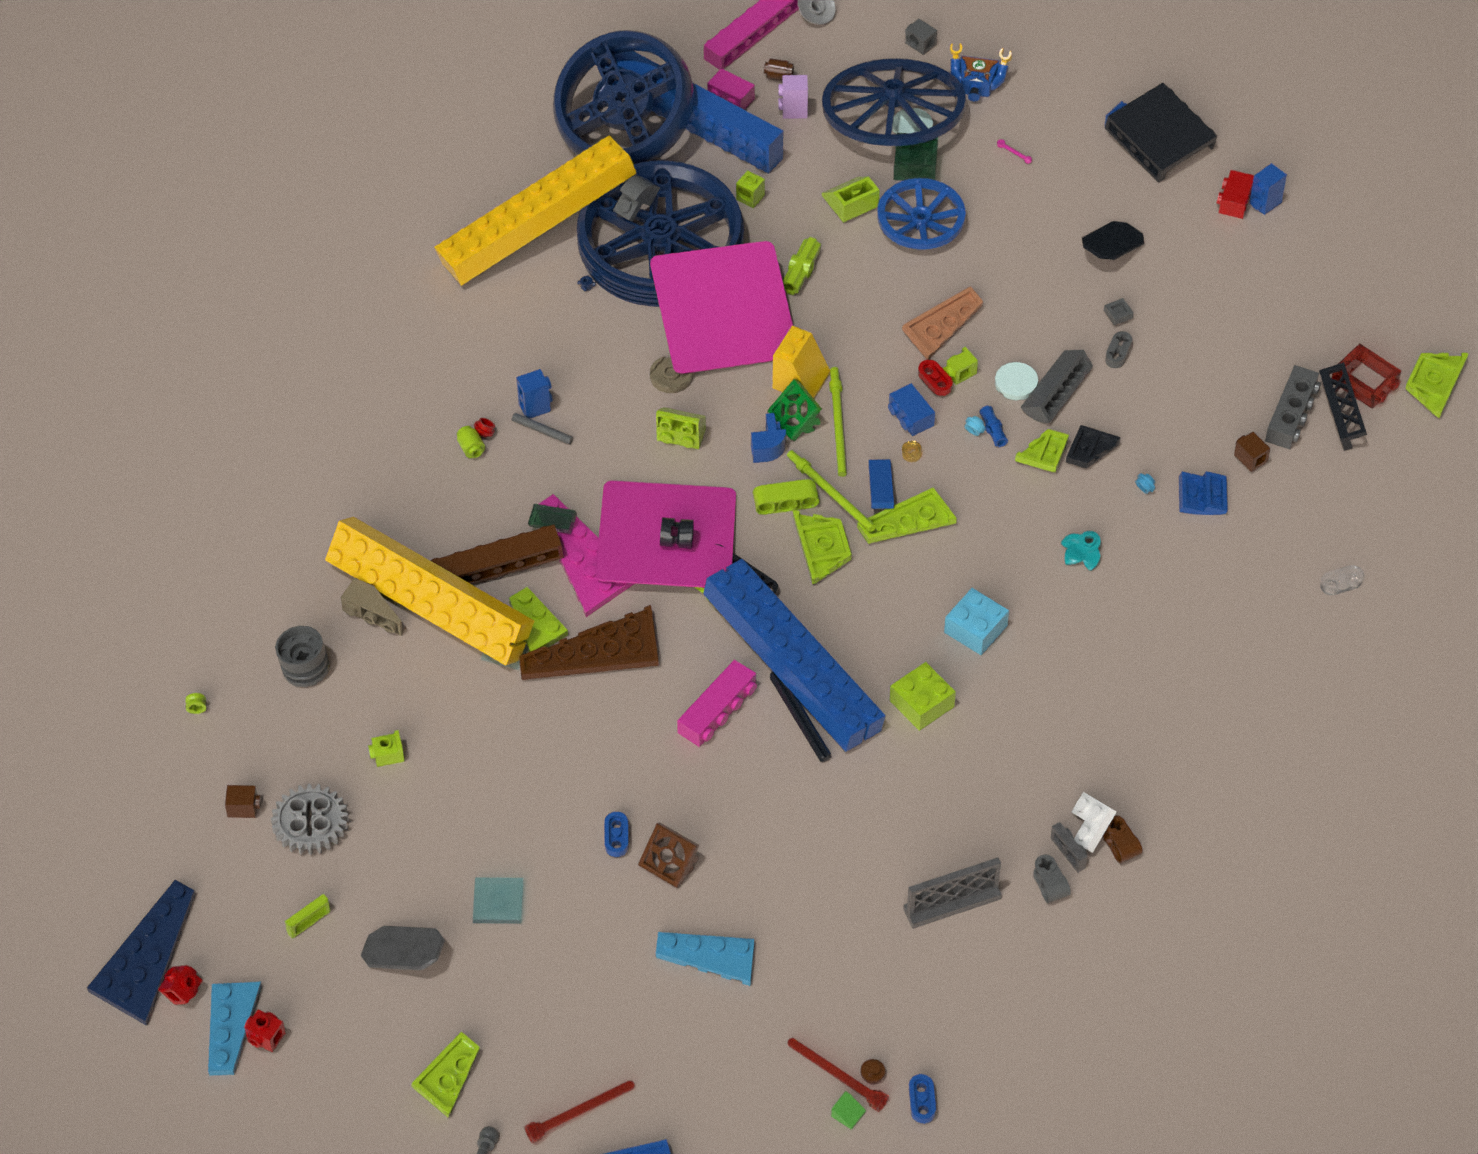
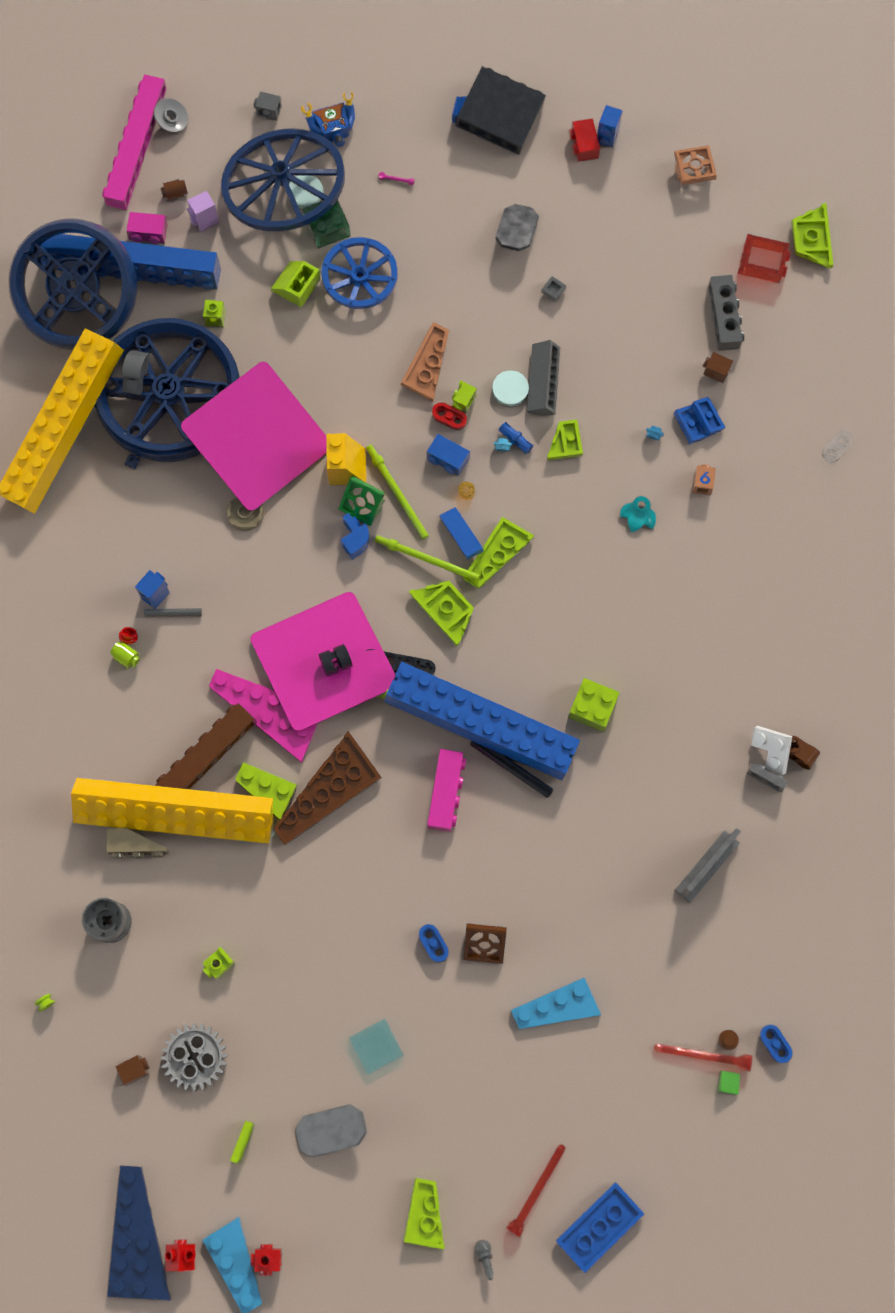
camera: 30 degrees left, 20 degrees up
clear green tile [528,504,577,534] -> none
lime slope [656,407,706,449] -> none
lime beam [752,479,820,515] -> none
lime piece [783,237,821,295] -> none
medium azure brick [944,588,1009,655] -> none
dark grey piece [1033,854,1071,903] -> none
black wing [1066,425,1121,469] -> none
dark grey beam [1105,331,1132,368] -> none
black fence [1319,362,1367,451] -> none
none -> nougat piece [674,145,717,185]
none -> nougat brick [692,464,716,495]

